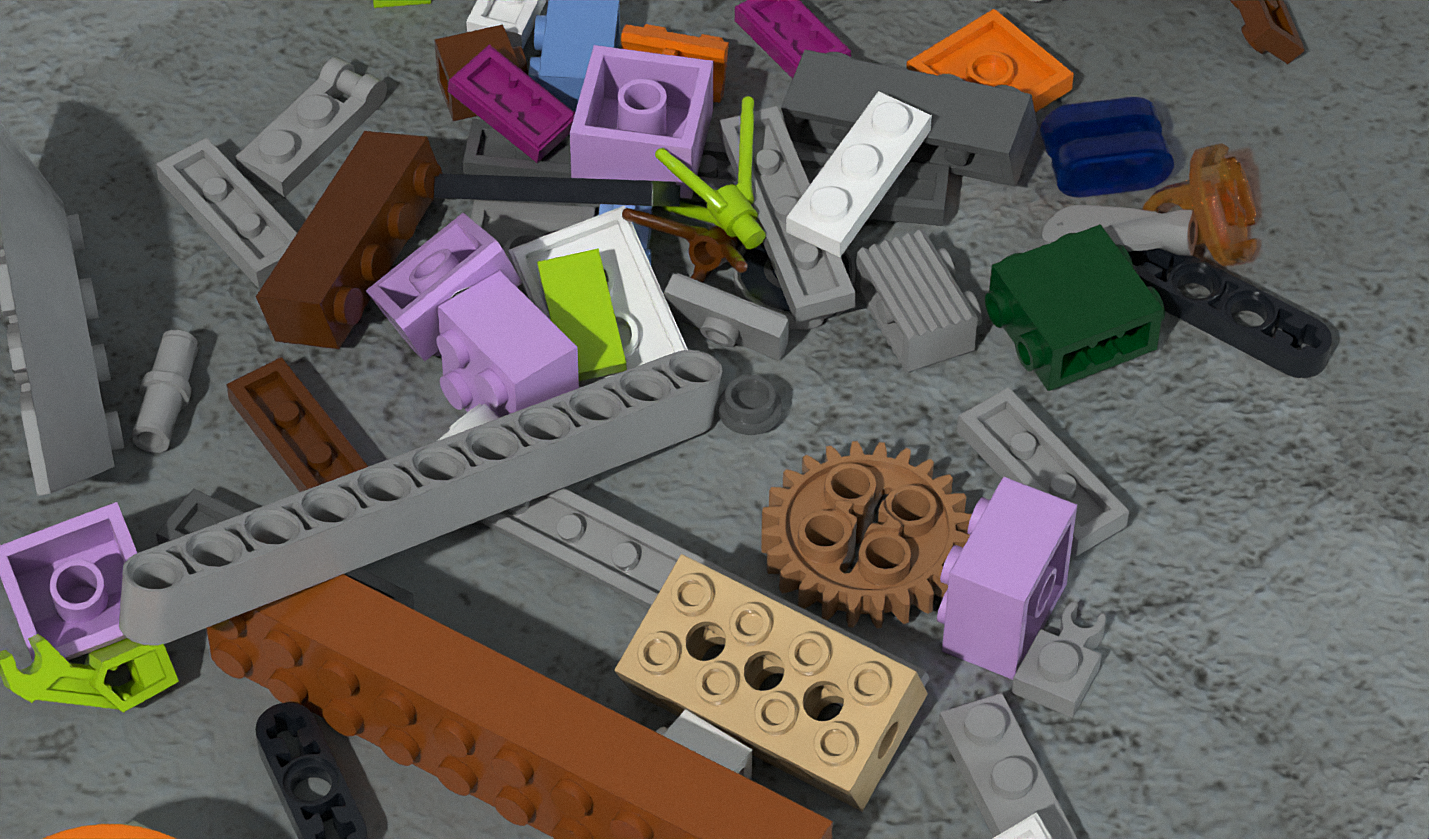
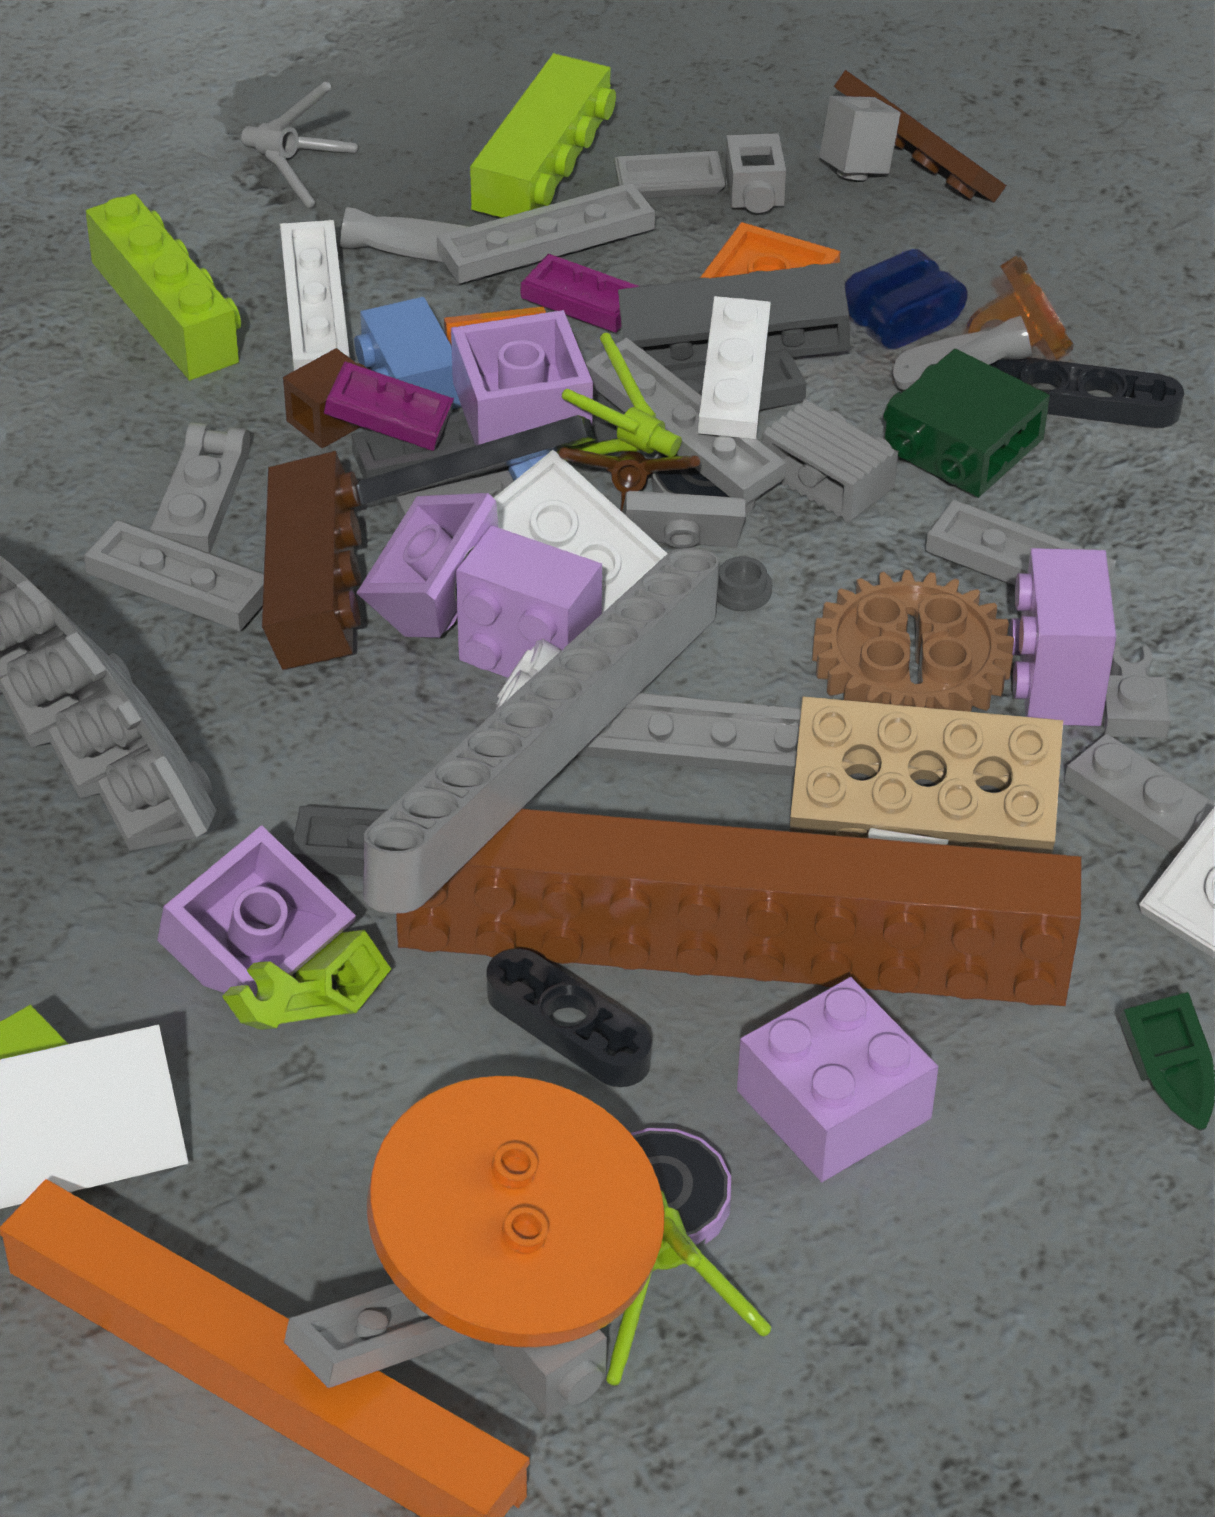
camera: 25 degrees left, 5 degrees down
light grey pin [132,330,199,453] -> none
reddish brown plate [226,357,368,568] -> none
lime tile [537,248,627,381] -> none

